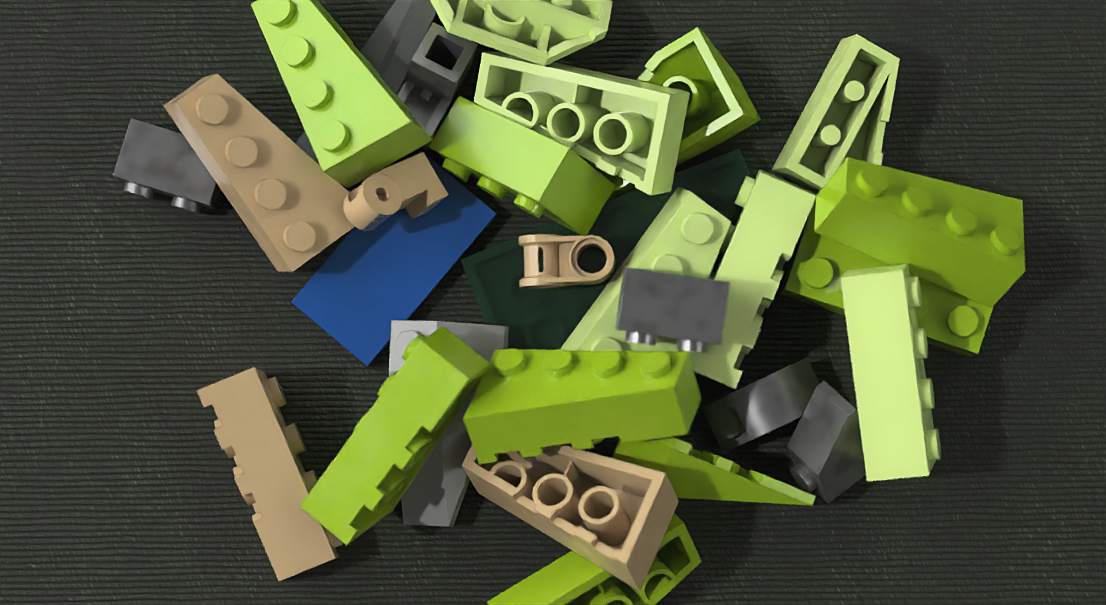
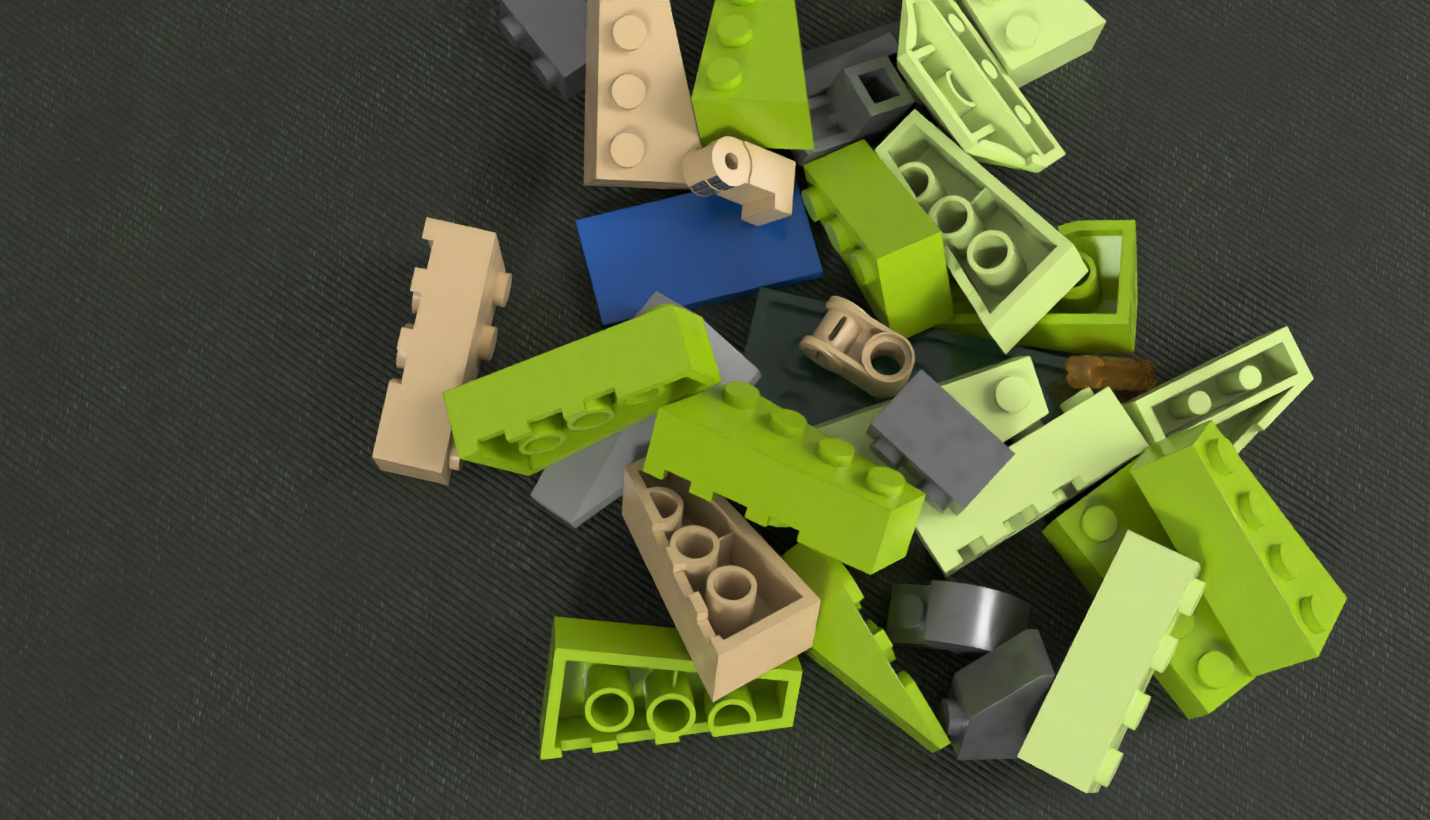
camera: 30 degrees right, 10 degrees down
none -> clear orange axle [1065,355,1157,391]

